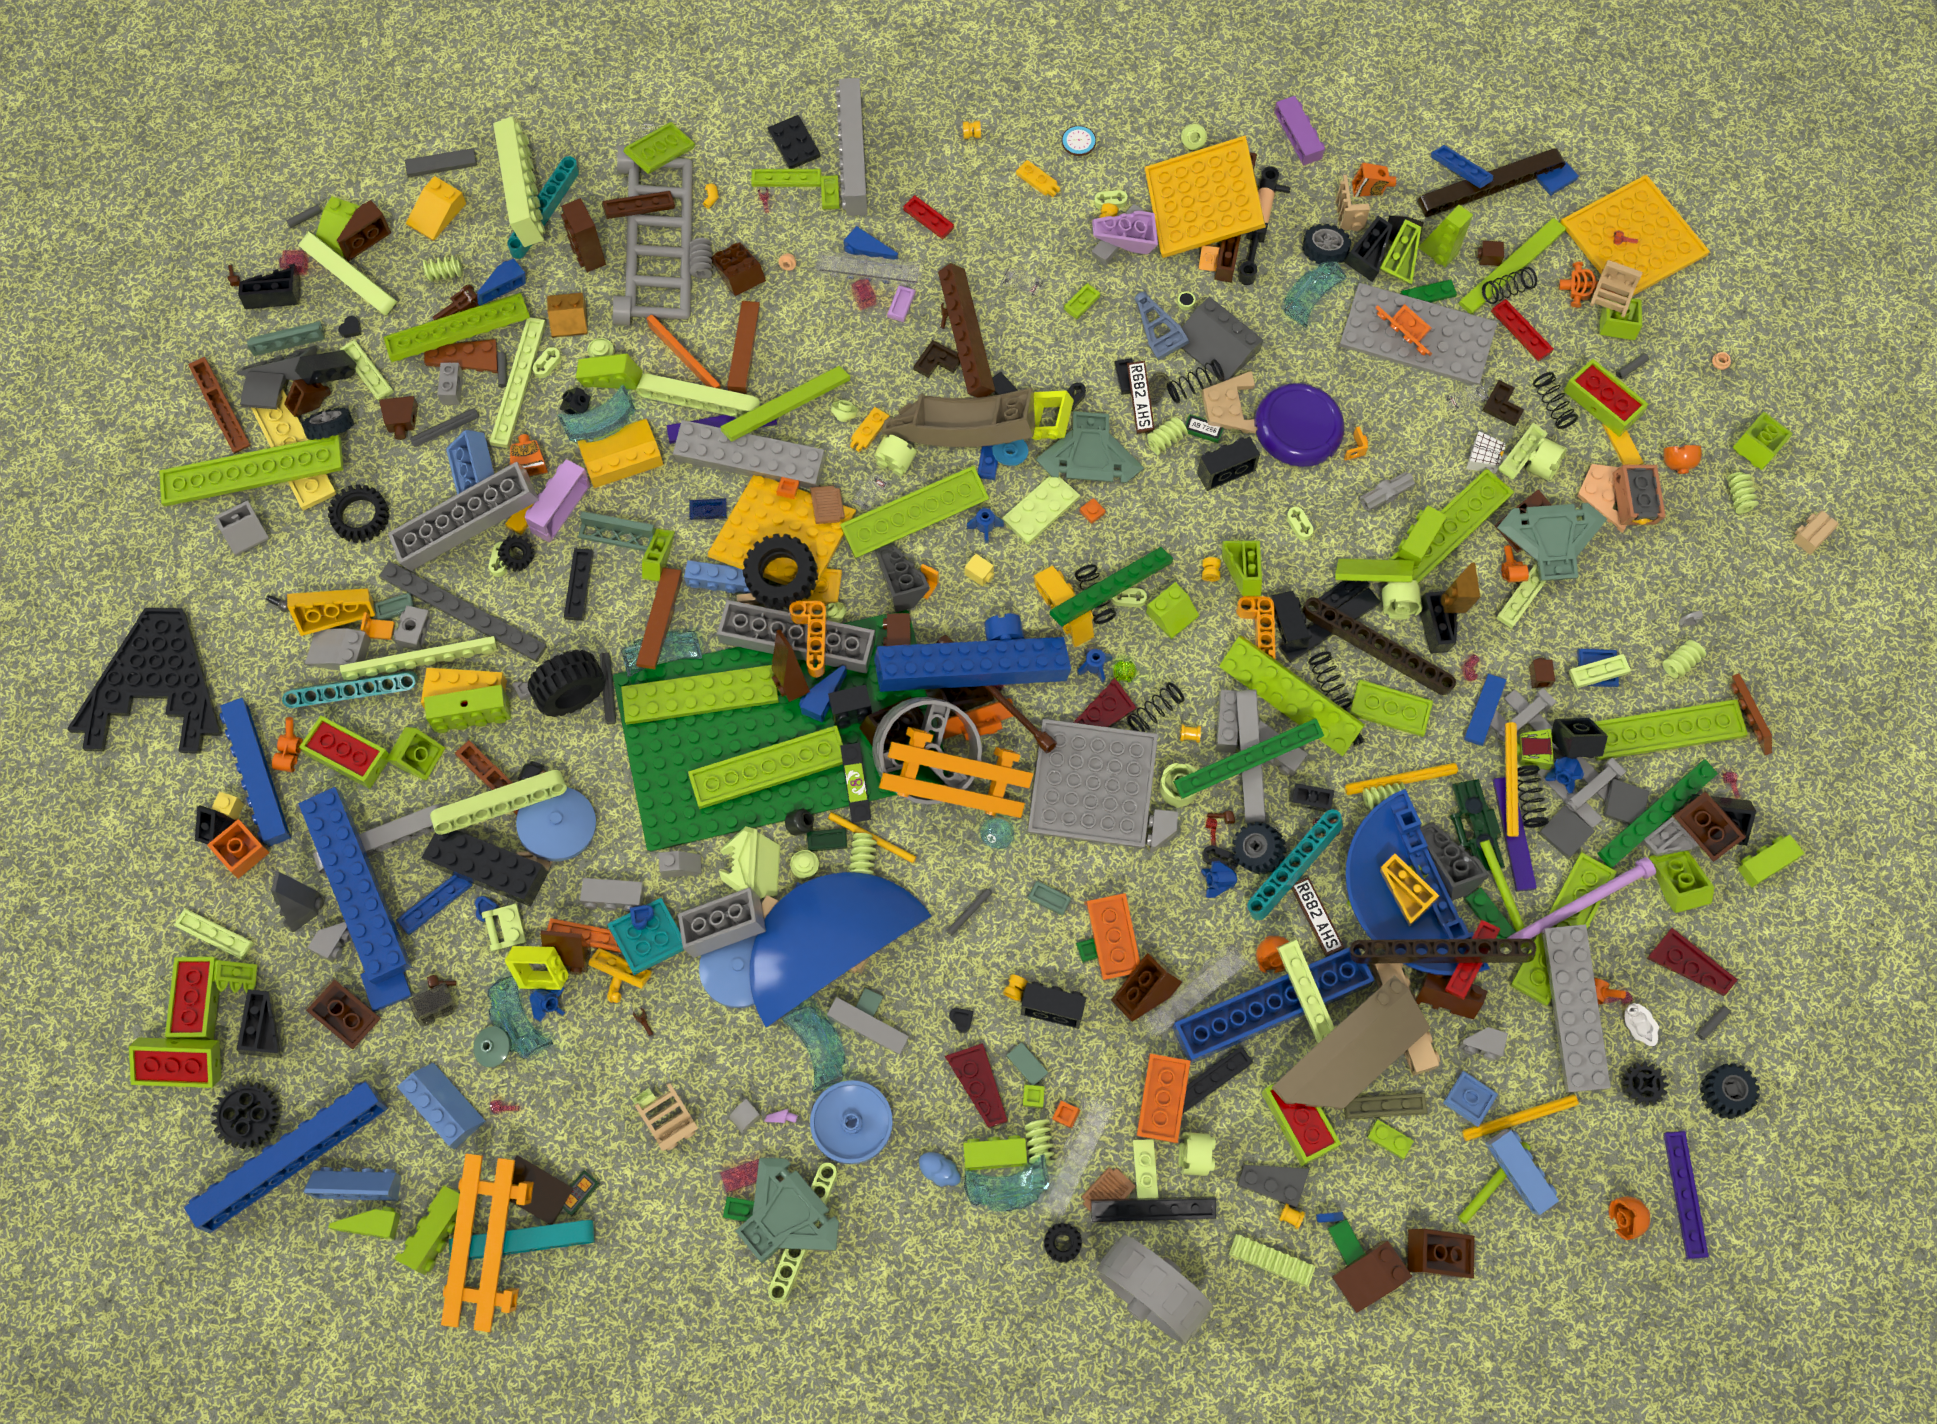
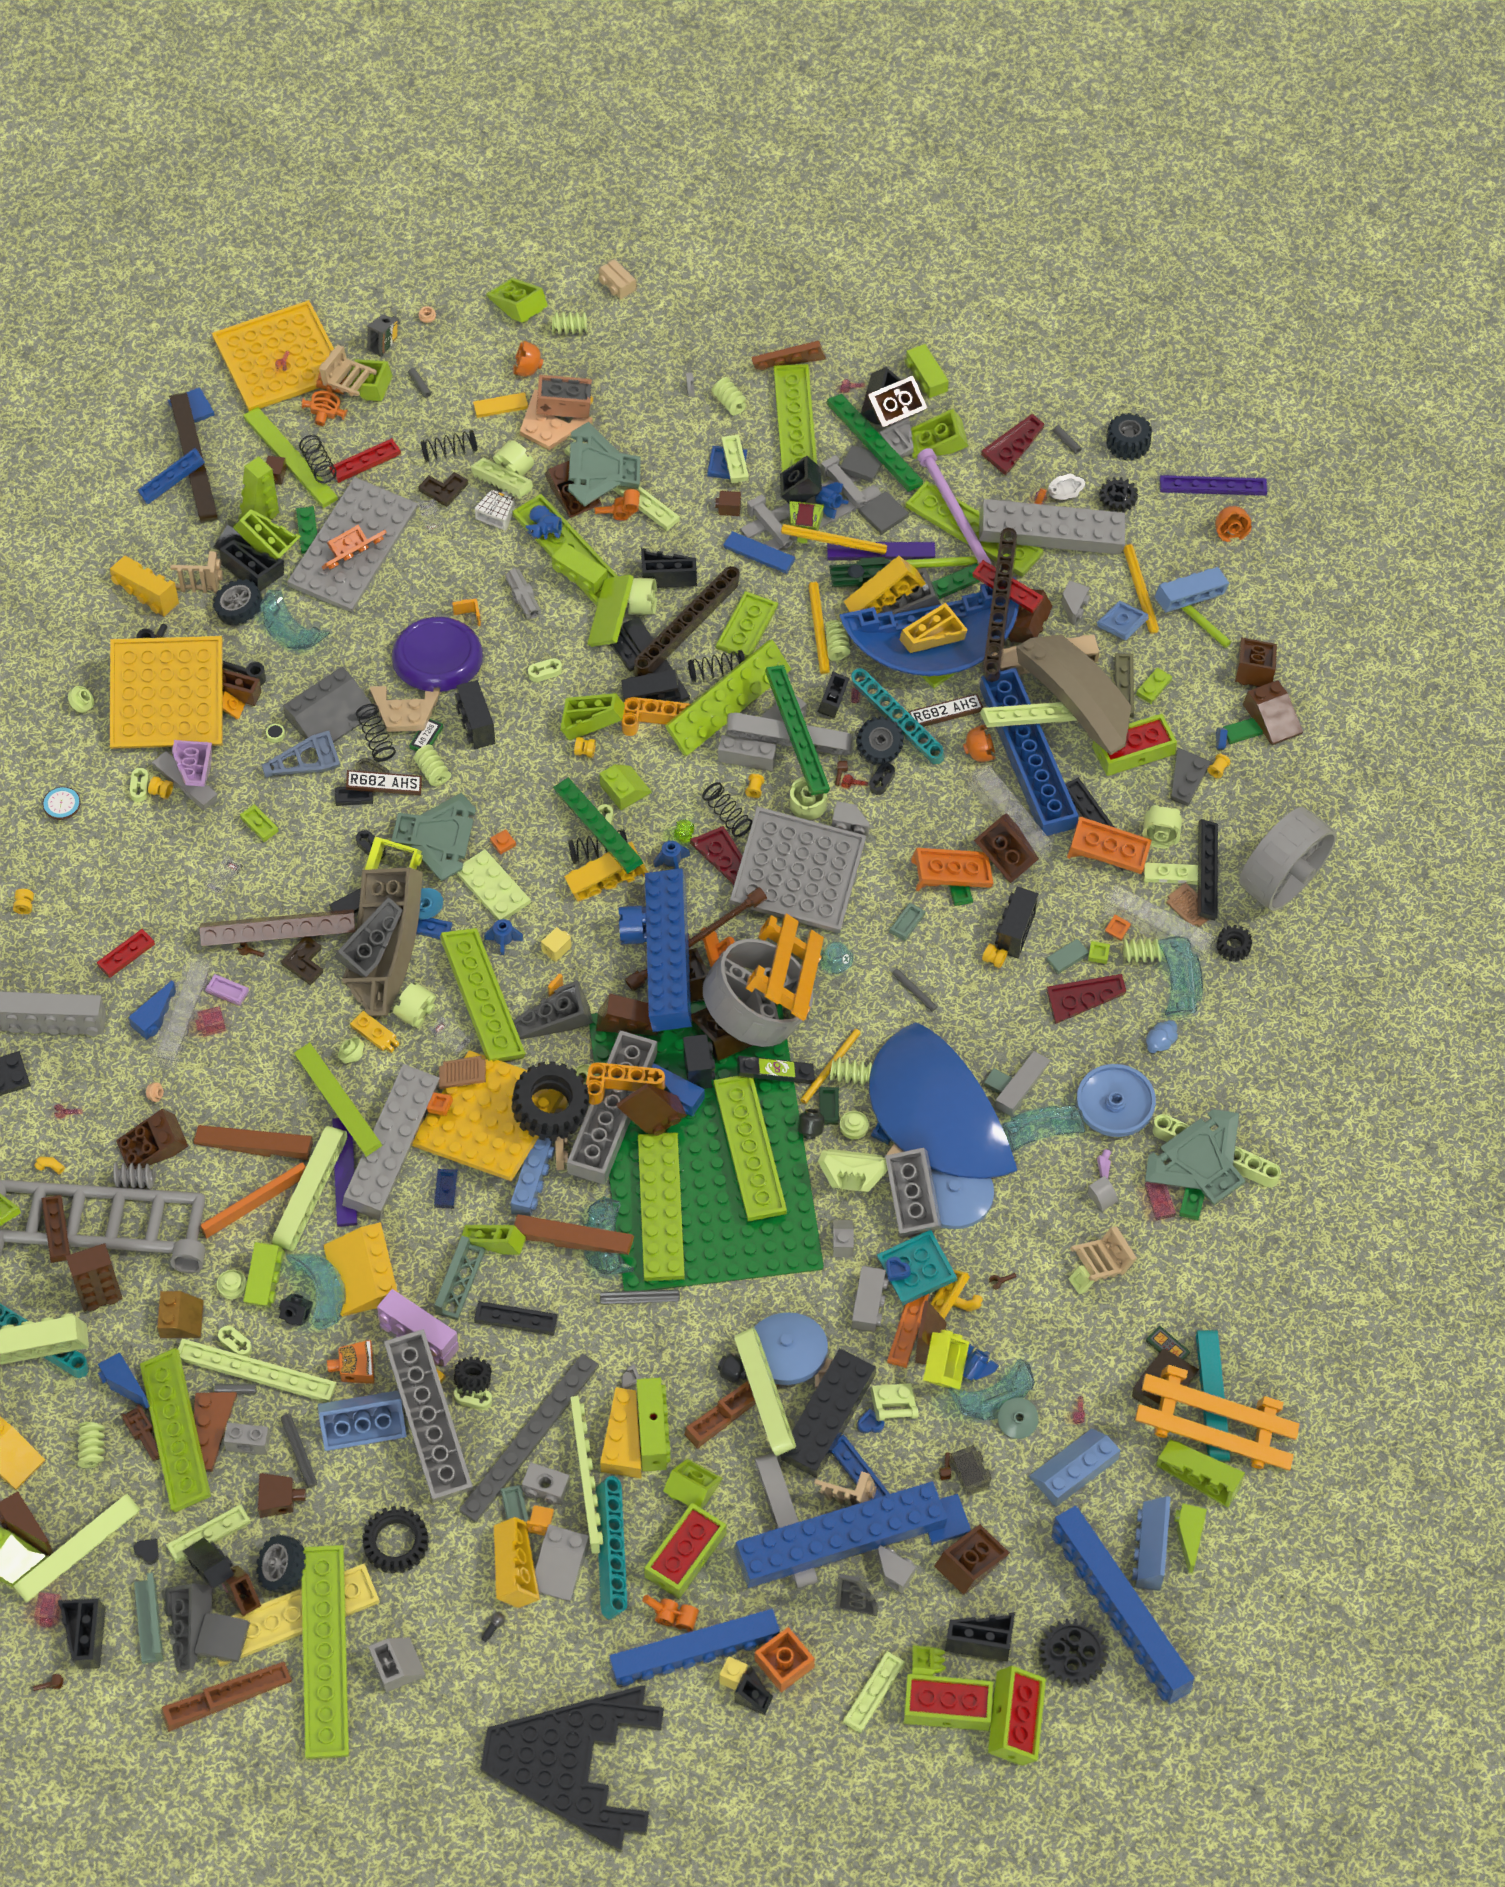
camera: 85 degrees left, 10 degrees down
black tyre [527,650,606,717] -> none
lime tile [751,169,821,187] -> none
lime plate [821,175,840,210] -> none
black tile [949,1008,974,1033] -> none
lime brick [963,1135,1027,1171] -> none
yellow hinge [1016,160,1061,197] -> none
blue brick [1201,861,1237,898] -> none
yellowish green gear [1228,1234,1315,1288] -> none
medium lavender brick [1274,96,1325,166] -> none
orange torso [1352,163,1397,197] -> none
pearl gold slope [1441,562,1480,613] -> none
clear pink arm [1462,654,1480,682] -> none
black piece [1518,765,1549,828] -> none
brick [1564,359,1649,437] -> none
none -> yellow wedge [110,556,179,617]
none -> dark grey wedge [334,897,402,978]
none -> dark grey torso [367,314,400,357]
none -> blue animal [526,505,562,539]
none -> tan plate [814,1472,877,1506]
none -> yellow wedge [844,556,926,614]

